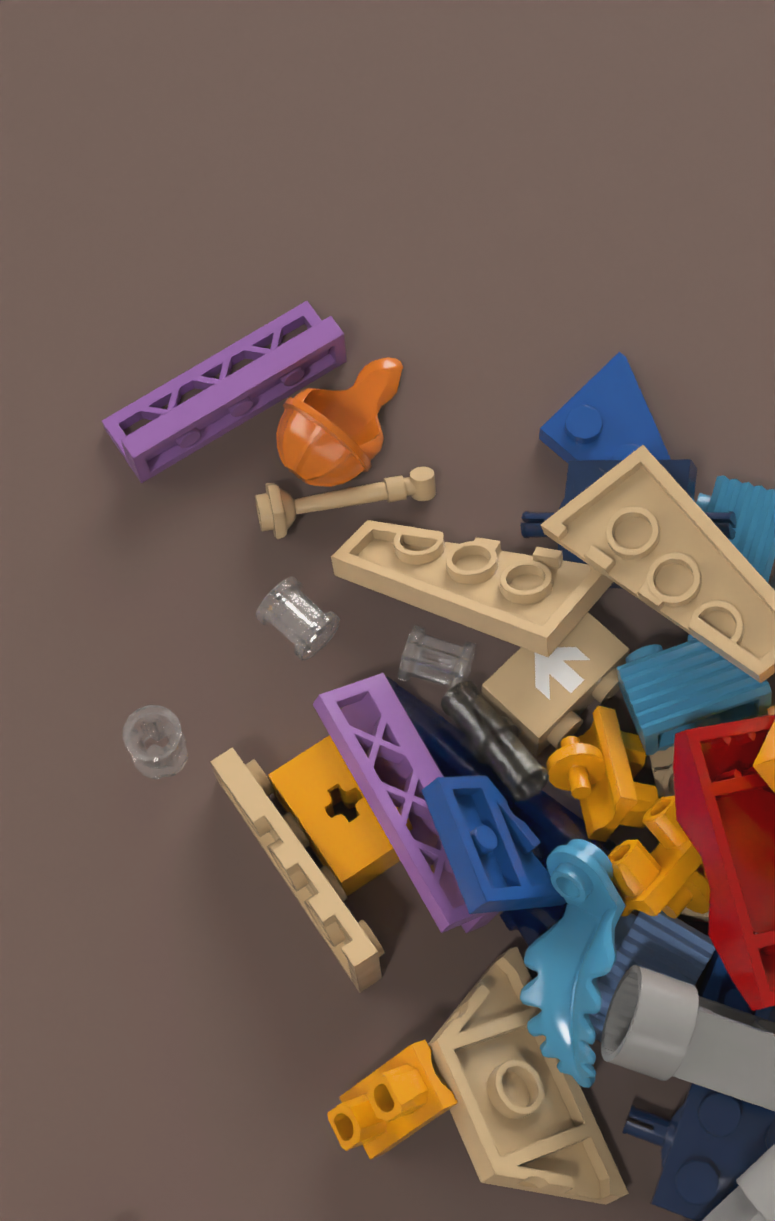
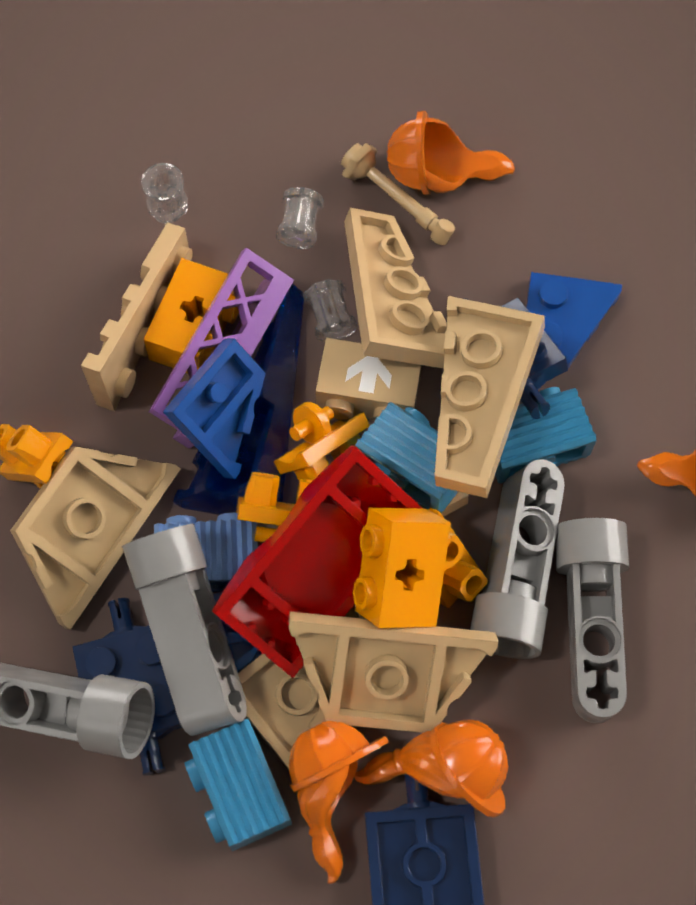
camera: 50 degrees right, 0 degrees up
medium lavender fence [102,301,347,483] -> none
clear smoke pin [441,681,549,801] -> none
dark azure plant [520,839,626,1088] -> none

